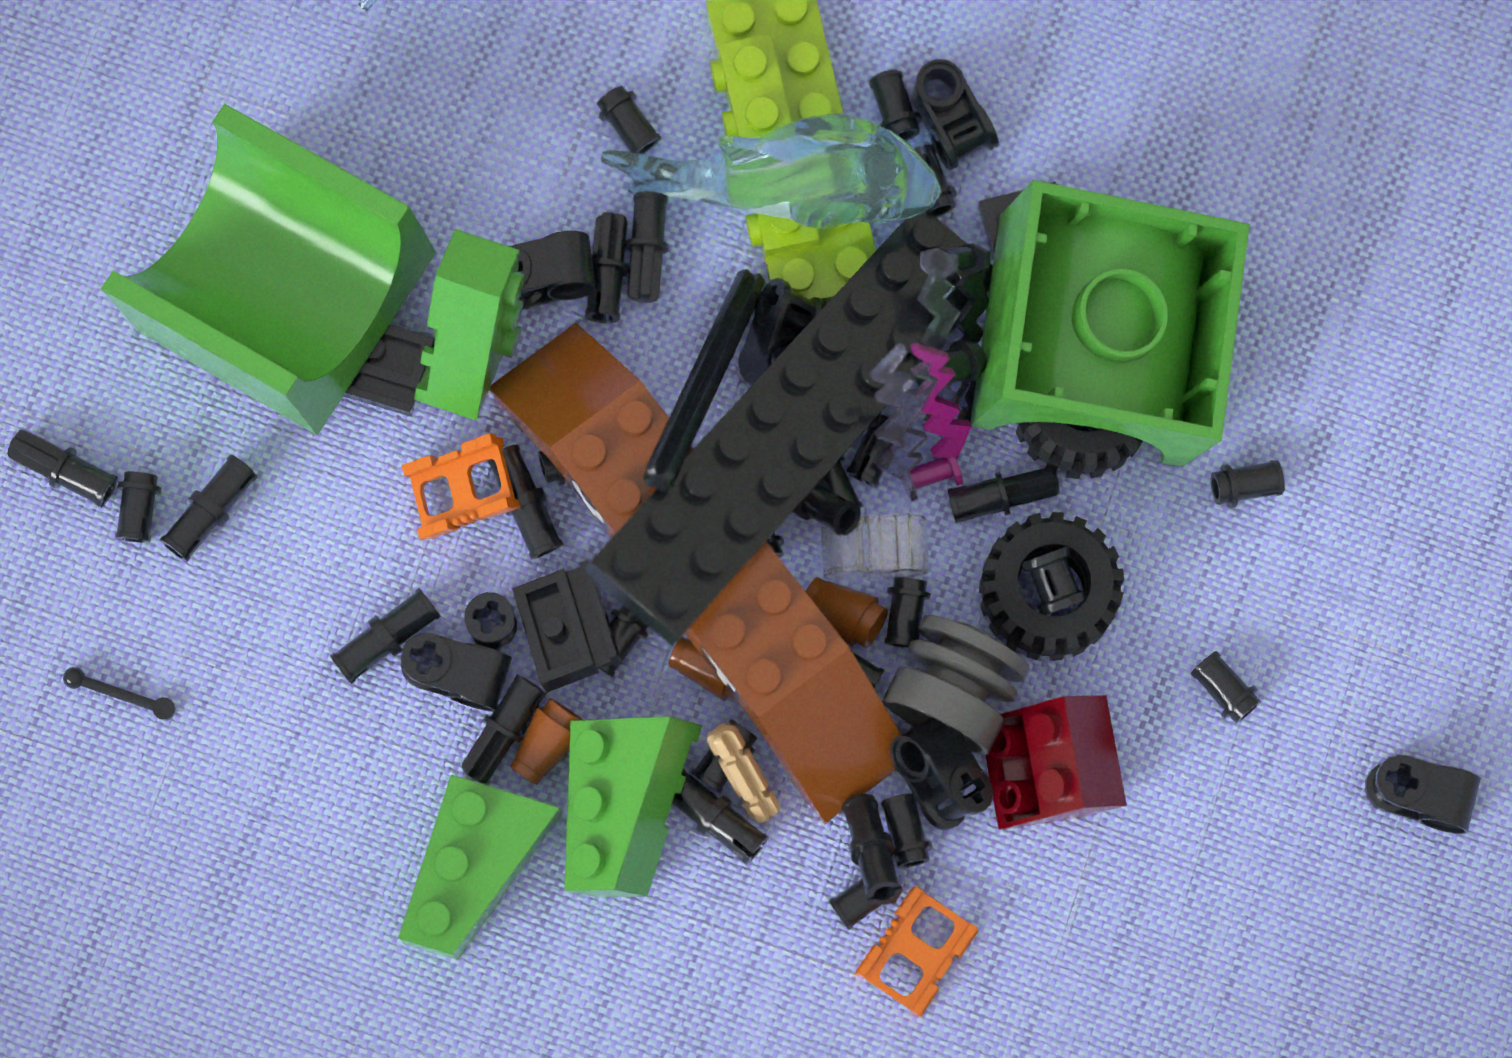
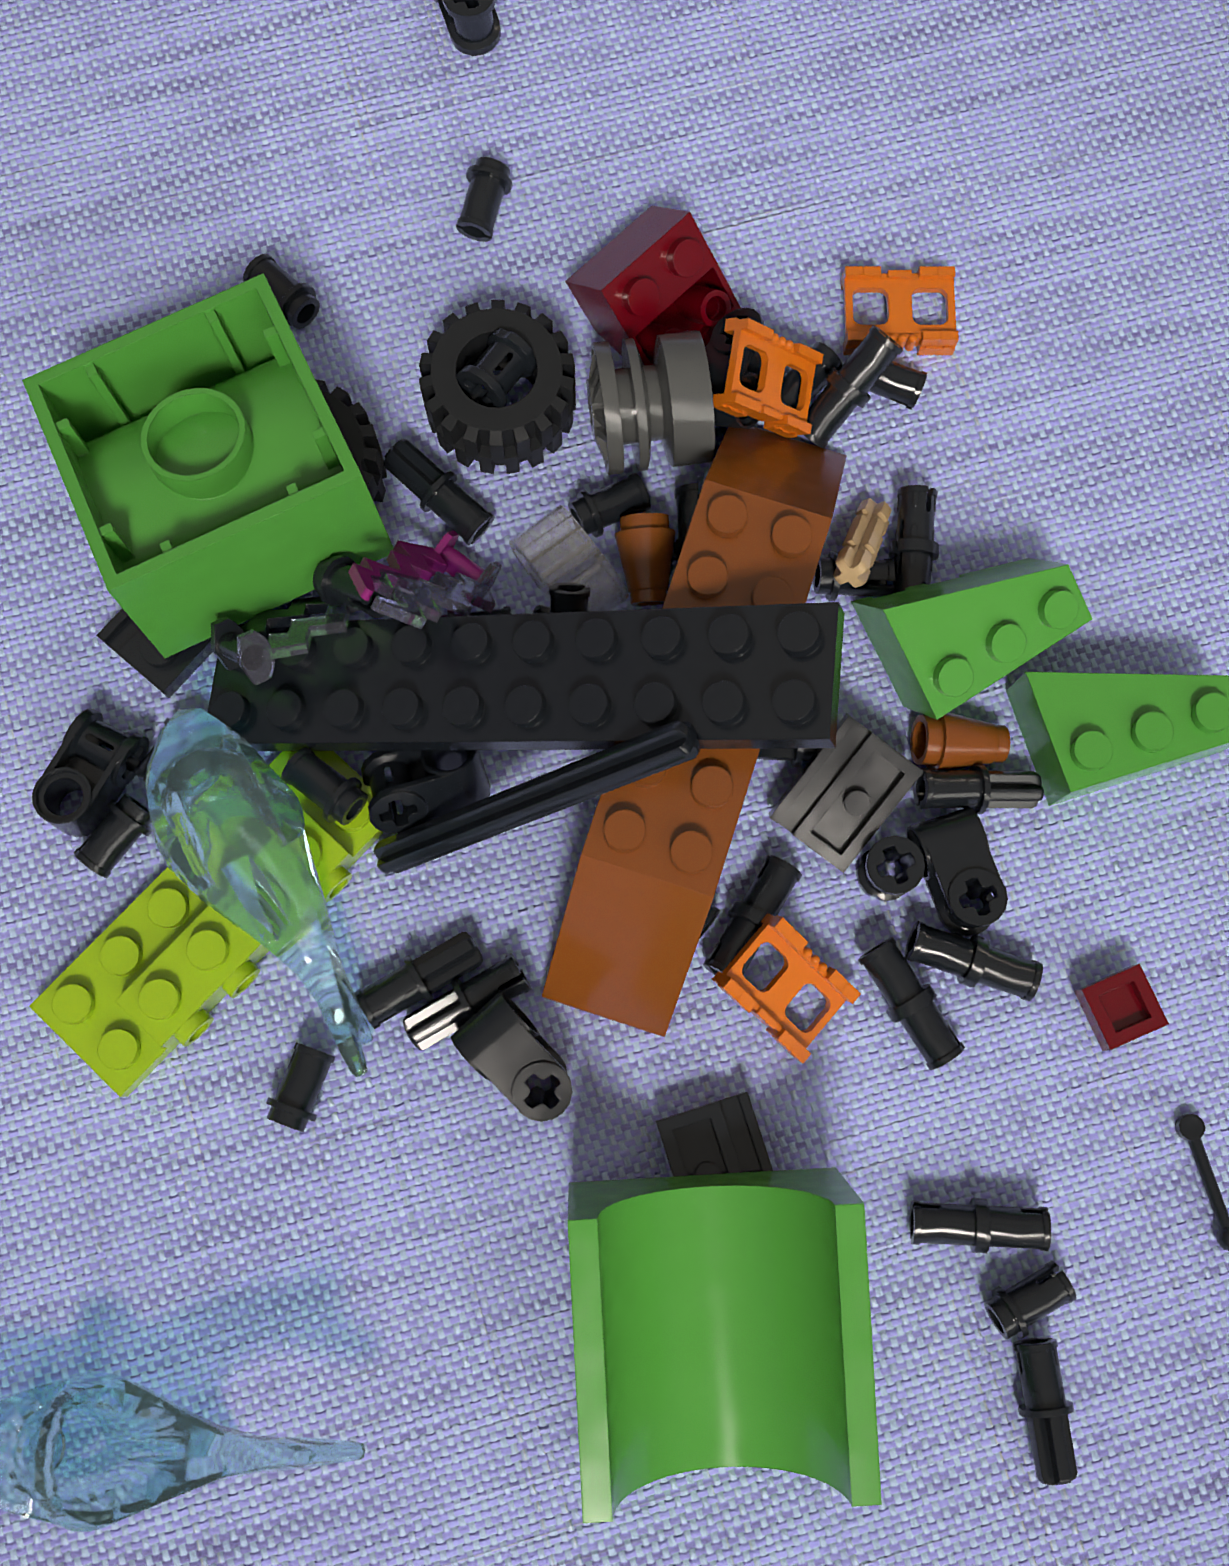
camera: 125 degrees left, 0 degrees up
bright green wedge [414,229,525,421] -> none
none -> black pin [281,747,368,825]
none -> orange piece [713,317,824,438]
none -> black pin [858,937,965,1070]
none -> dark red plate [1074,964,1169,1051]

